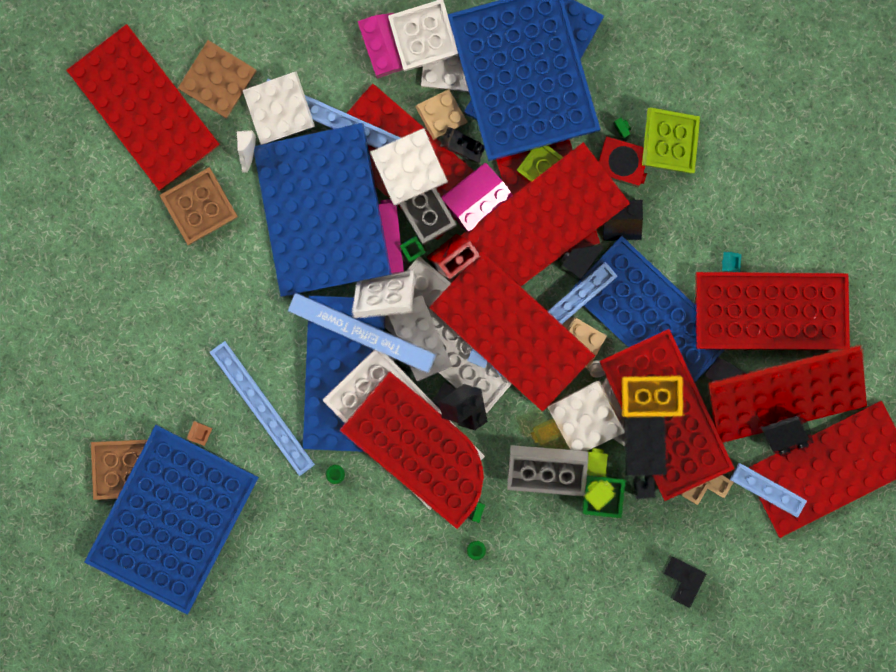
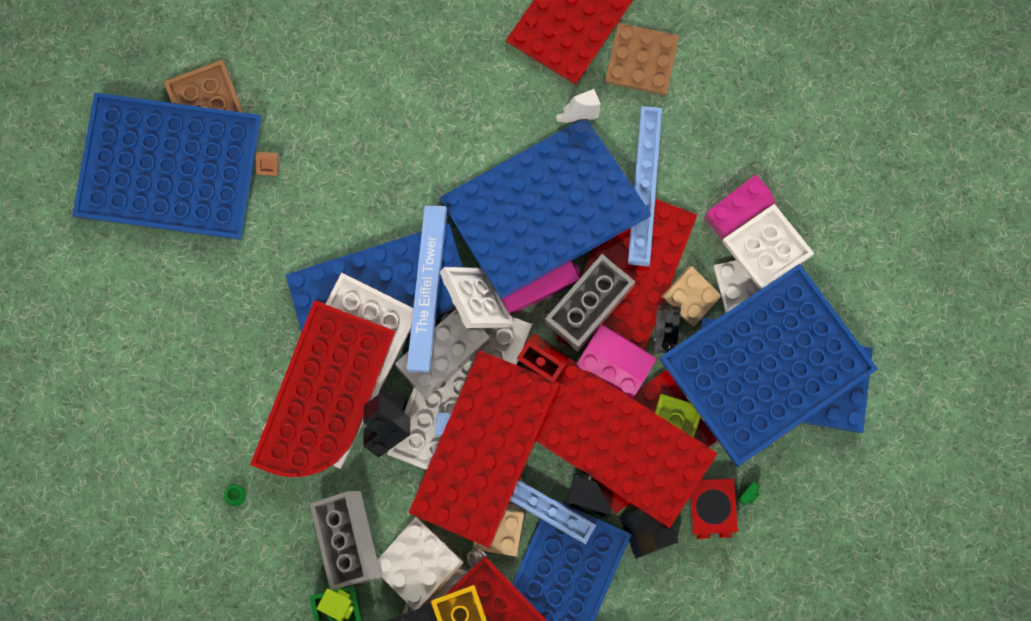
camera: 70 degrees right, 10 degrees down
medium nougat plate [160,167,238,246] -> none
light blue tile [209,341,315,476] -> none
white plate [243,72,315,145] -> none
green plate [326,465,345,484] -> none
white plate [371,129,447,206] -> none
green brick [400,235,427,262] -> none
green plate [469,502,485,523] -> none
clear yellow brick [530,418,561,446] -> none
lime brick [587,448,608,477] -> none
lime plate [642,108,700,174] -> none

